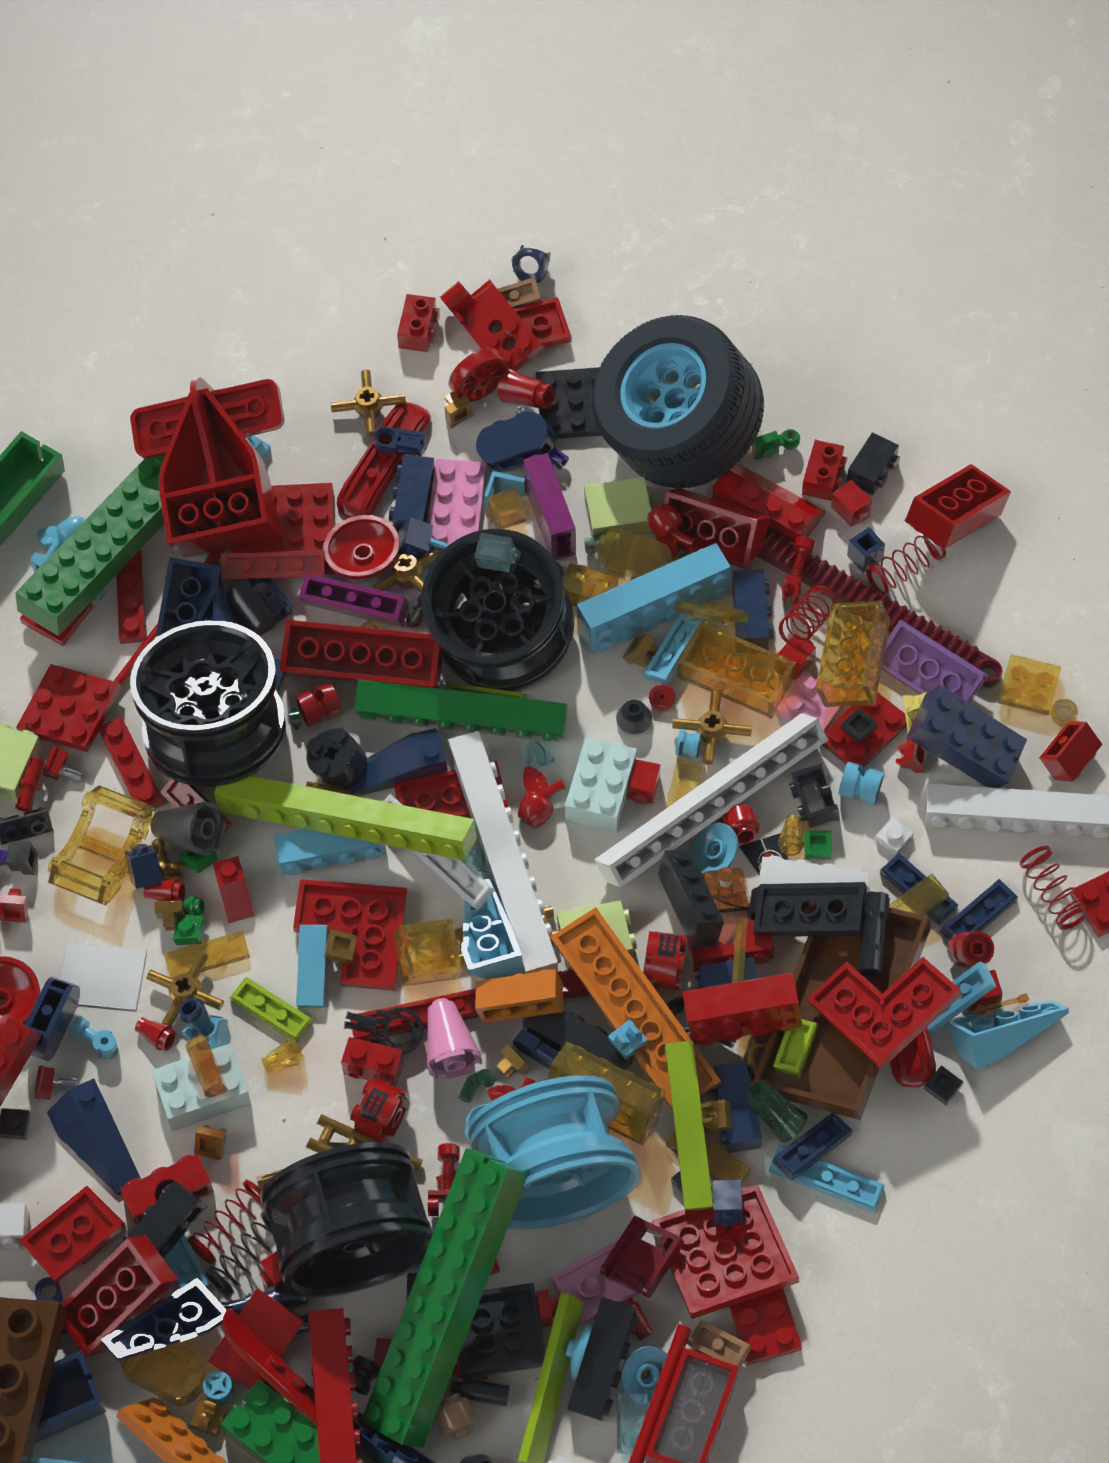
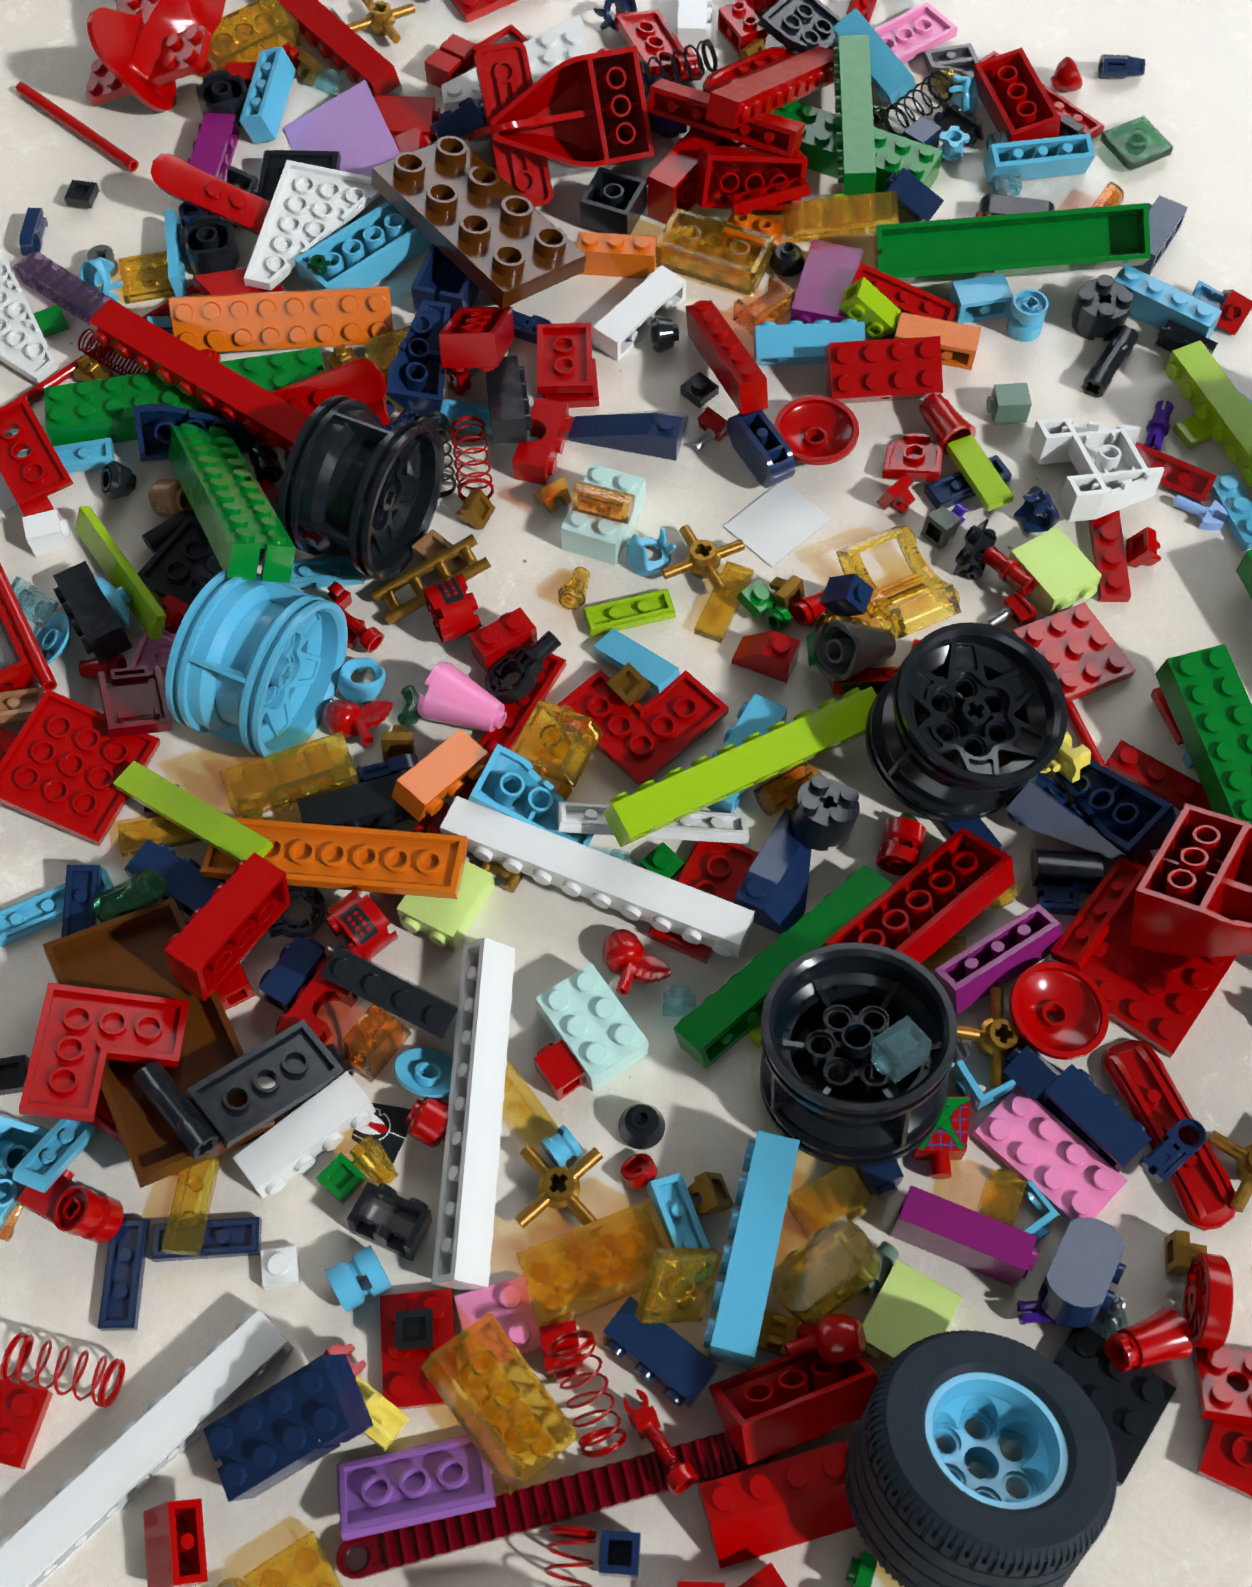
camera: 130 degrees right, 0 degrees up
medium azure leg [68,1016,119,1059] -> none
red cone [135,1017,177,1051] -> none
dark blue cone [179,998,215,1036] -> none
medium azure tile [608,1019,648,1060] -> none
pearl gold tile [701,1099,732,1135] -> none
dark blue brick [713,1180,743,1227] -> none
clear yellow tile [732,917,748,983] -> none
lime tile [773,1019,818,1077] -> none

